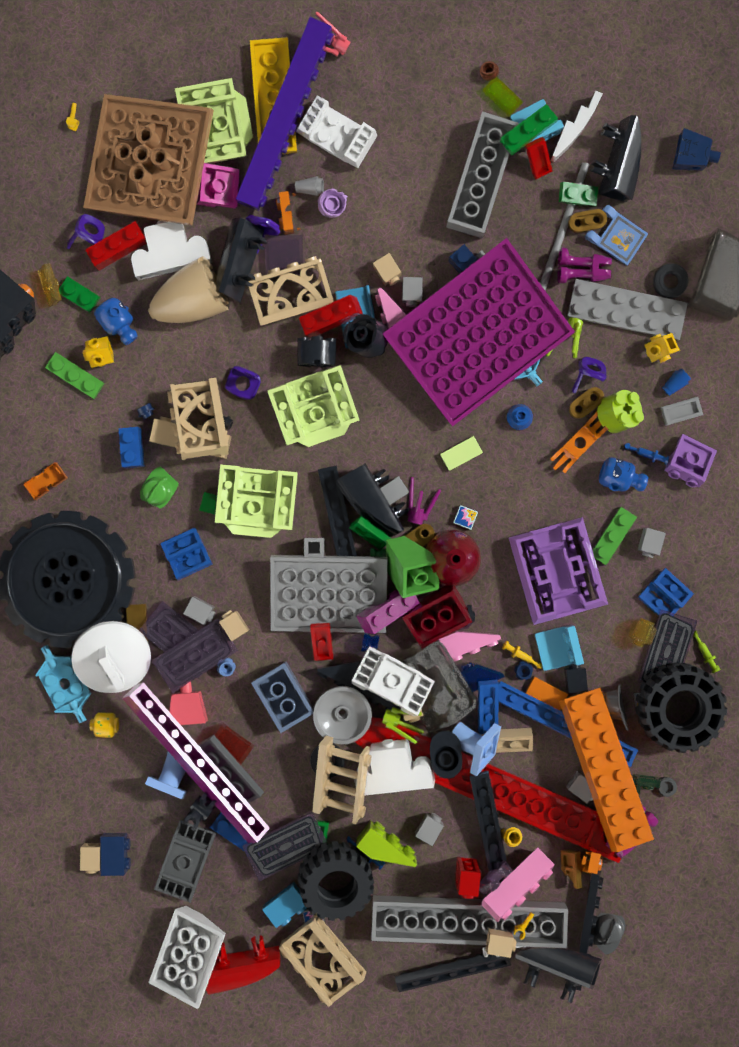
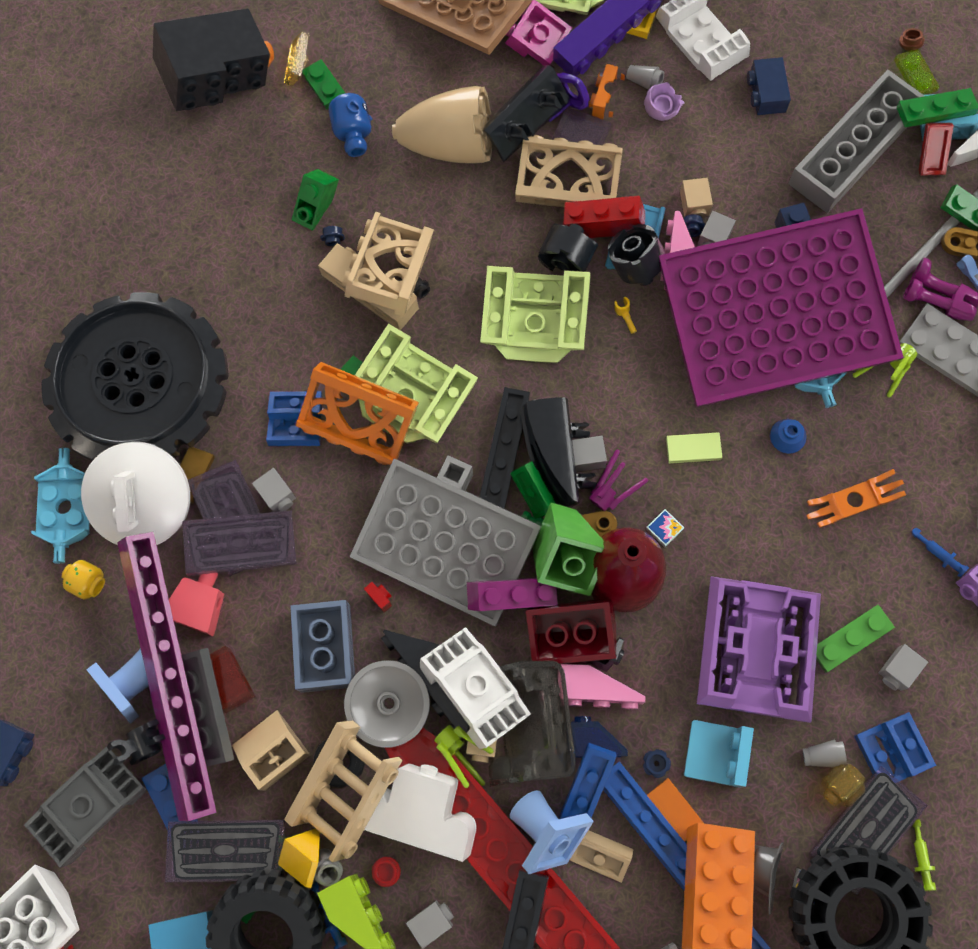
camera: 30 degrees right, 15 degrees down
orange piece [24,462,68,500] -> none
bright green plate [45,352,105,399] -> none
dark purple piece [67,214,105,249] -> none
yellow brick [83,336,114,368] -> none
red brick [85,221,147,271] -> none
blue brick [118,427,145,468] -> none
white brick [131,221,212,281] -> none
bright green piece [140,466,179,508] -> none
medium blue plate [217,658,236,676] -> none
tan brick [219,610,249,641] -> none
dark purple piece [225,366,261,400] -> none
red plate [310,623,334,661] -> none
clear blue wheel [361,633,380,652] -> none
black piece [430,731,462,779] -> none
yellow piece [502,641,542,669] -> none
black brick [564,664,588,693] -> none
pearl gold plate [569,387,604,419] -> none
dark purple piece [572,357,607,394] -> none
lime brick [597,390,644,433] -> none
blue piece [599,457,648,492] -> none
none -> tan slope [232,710,310,791]
none -> yellow slope [278,829,320,888]
none -> green slope [291,169,339,231]
none -> orange fence [296,362,419,465]
none -> light grey cone [314,848,343,886]
none -> red plate [364,582,392,613]
none -> red plate [372,857,401,887]
none -> yellow hand [614,297,637,334]
none -> dark blue plate [684,214,705,237]
none -> dark blue piece [747,57,791,115]
none -> light grey cone [802,739,847,768]

